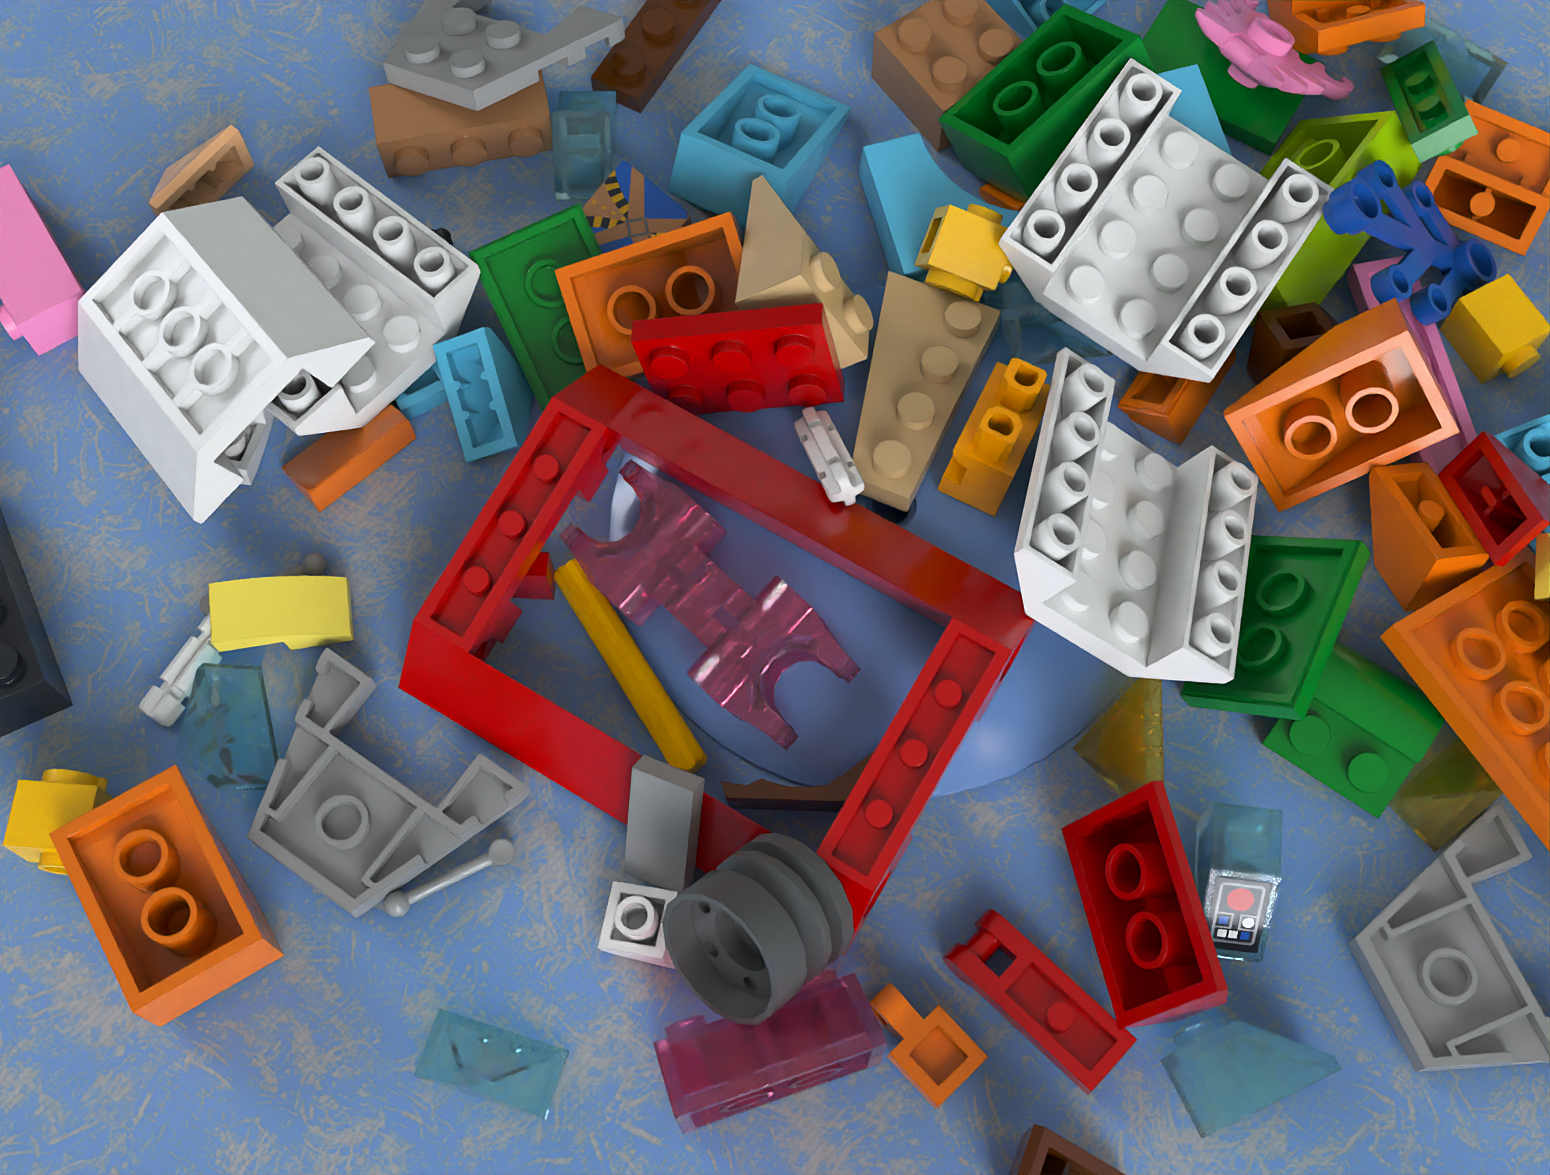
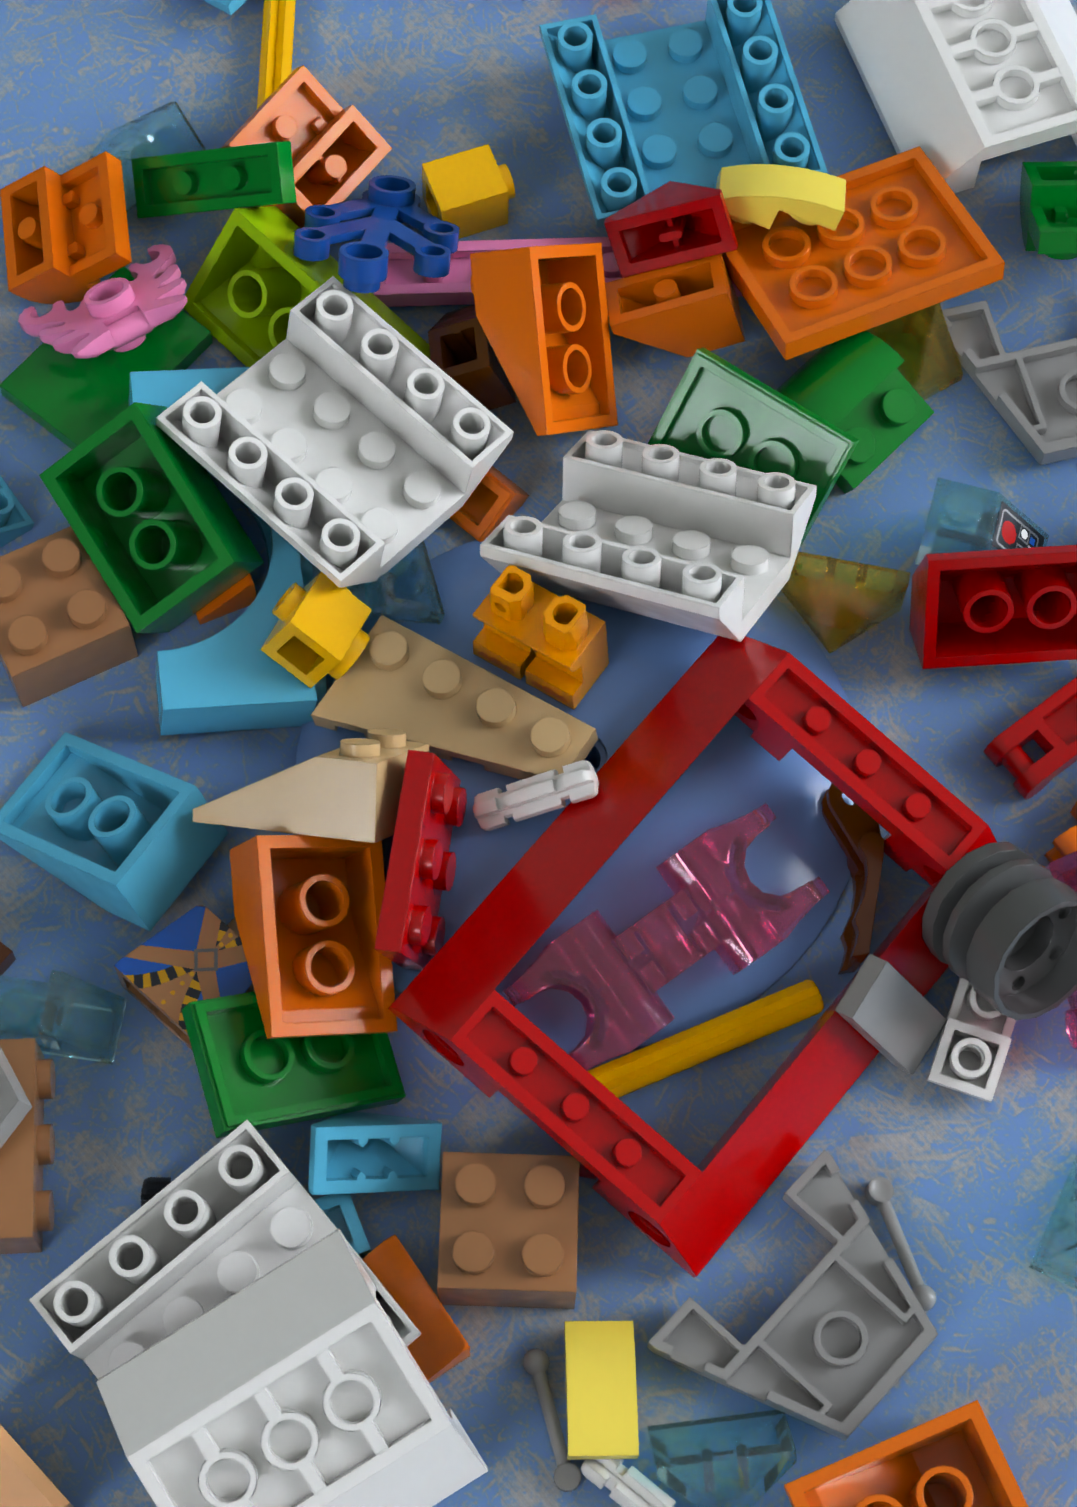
camera: 85 degrees left, 0 degrees up
none -> medium nougat brick [437,1152,580,1309]

